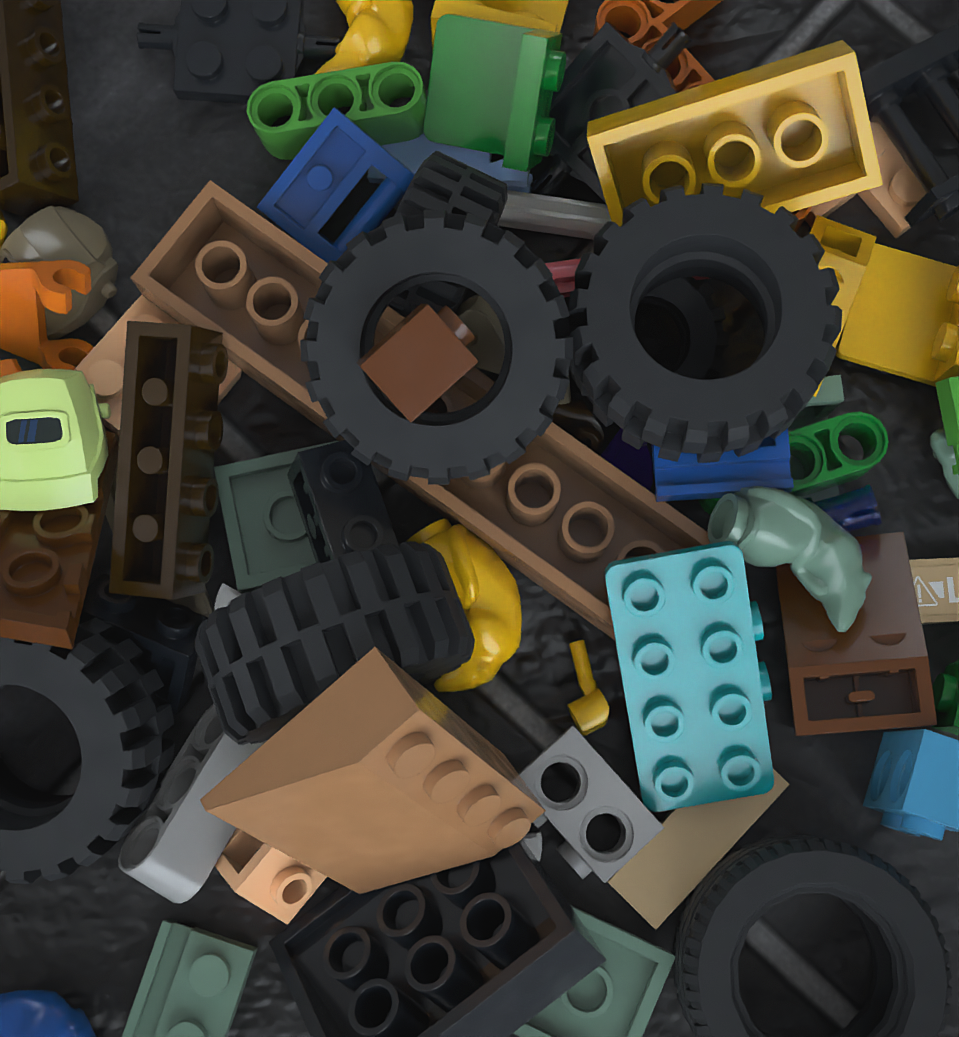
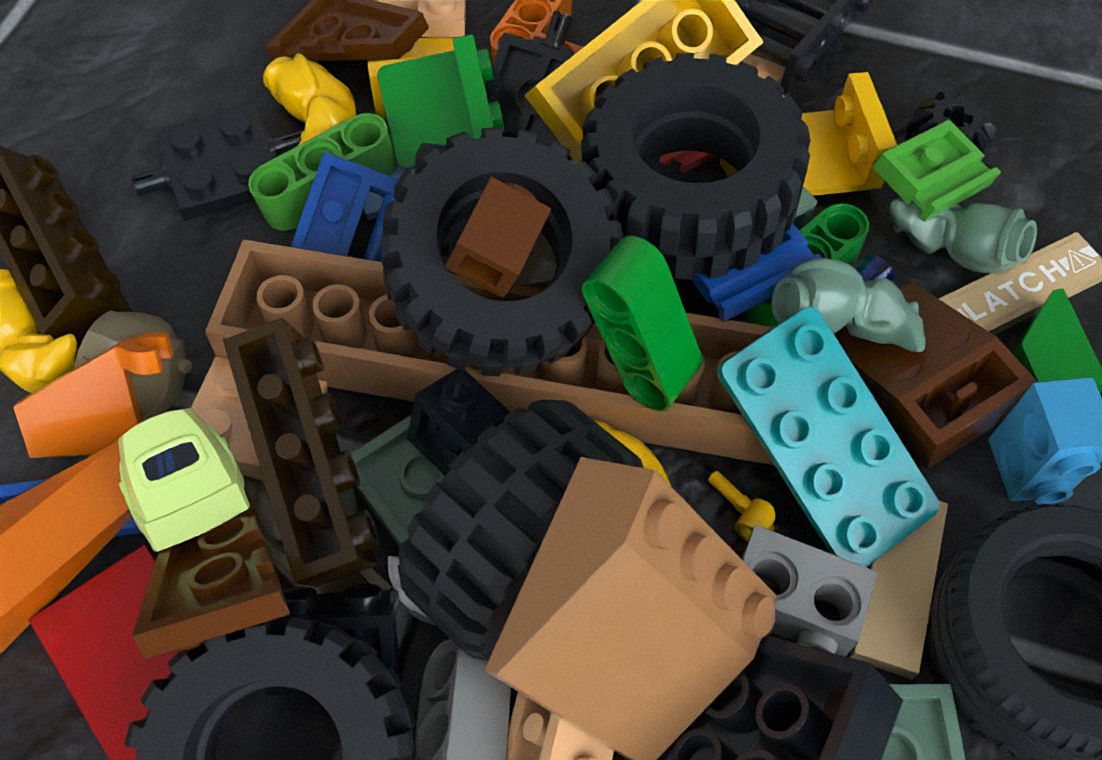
camera: 25 degrees left, 20 degrees down
none -> green beam [582,236,703,412]

